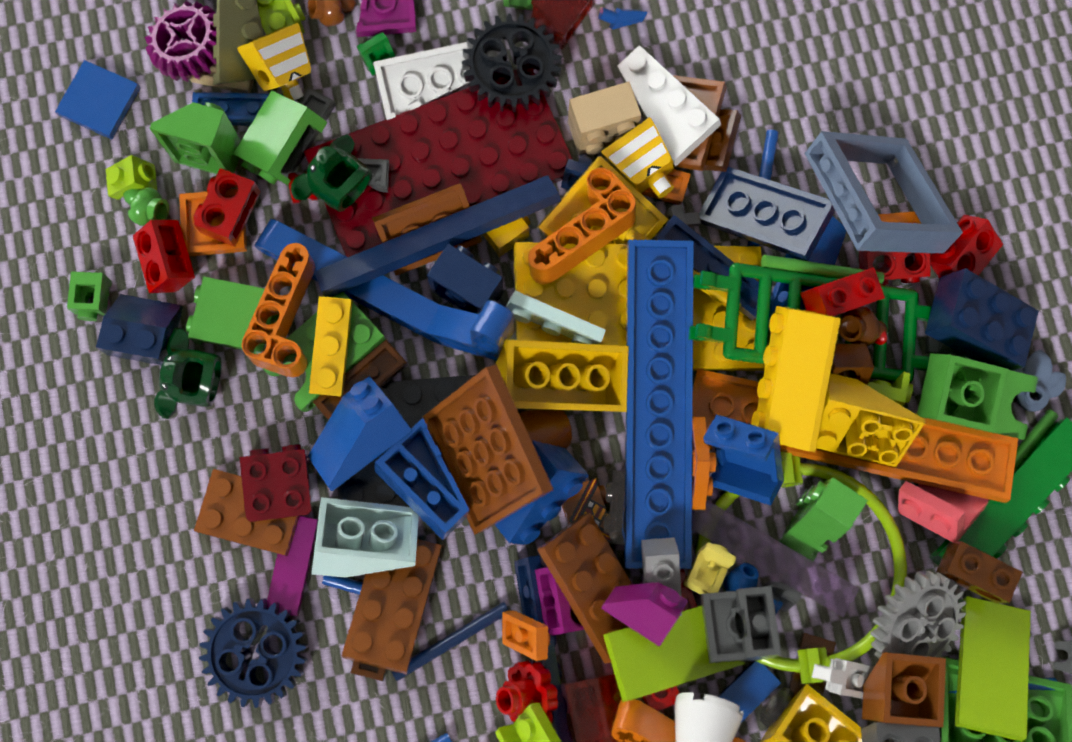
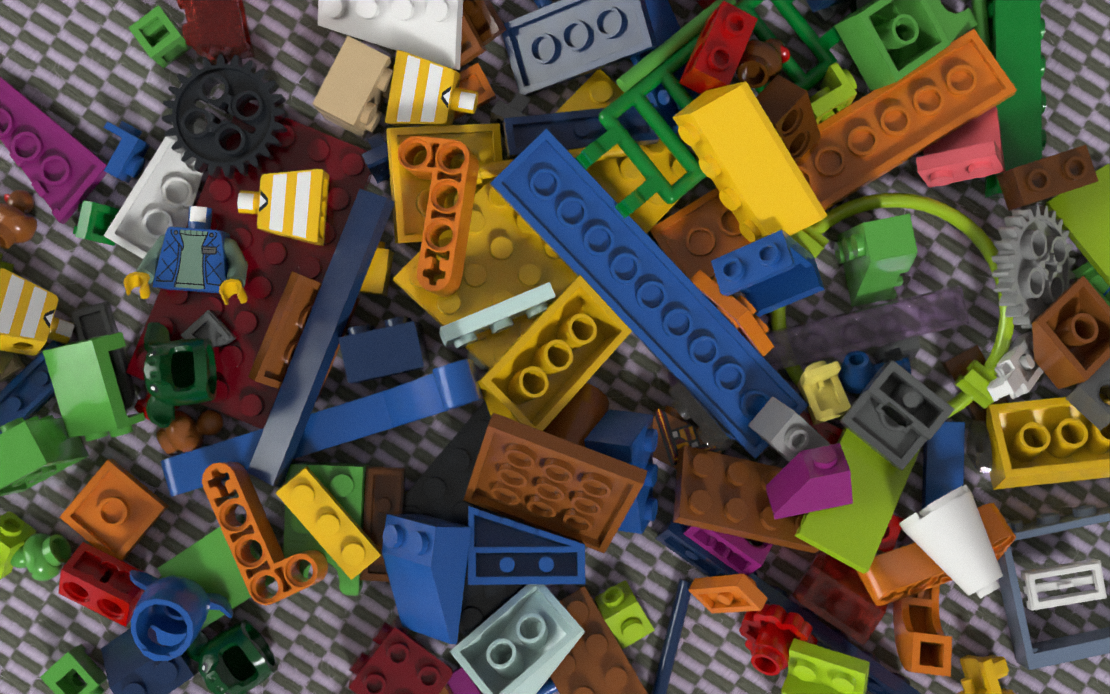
camera: 50 degrees left, 10 degrees up
red brick [193,168,261,247] -> none
yellow slope [816,373,925,467] -> none
none -> blue bracket [103,121,150,183]
none -> torso [123,206,248,305]
none -> blue piece [130,570,233,661]
none -> dark orange animal [156,410,223,456]
none -> yellow torso [237,169,329,246]
none -> lime bracket [595,580,655,649]

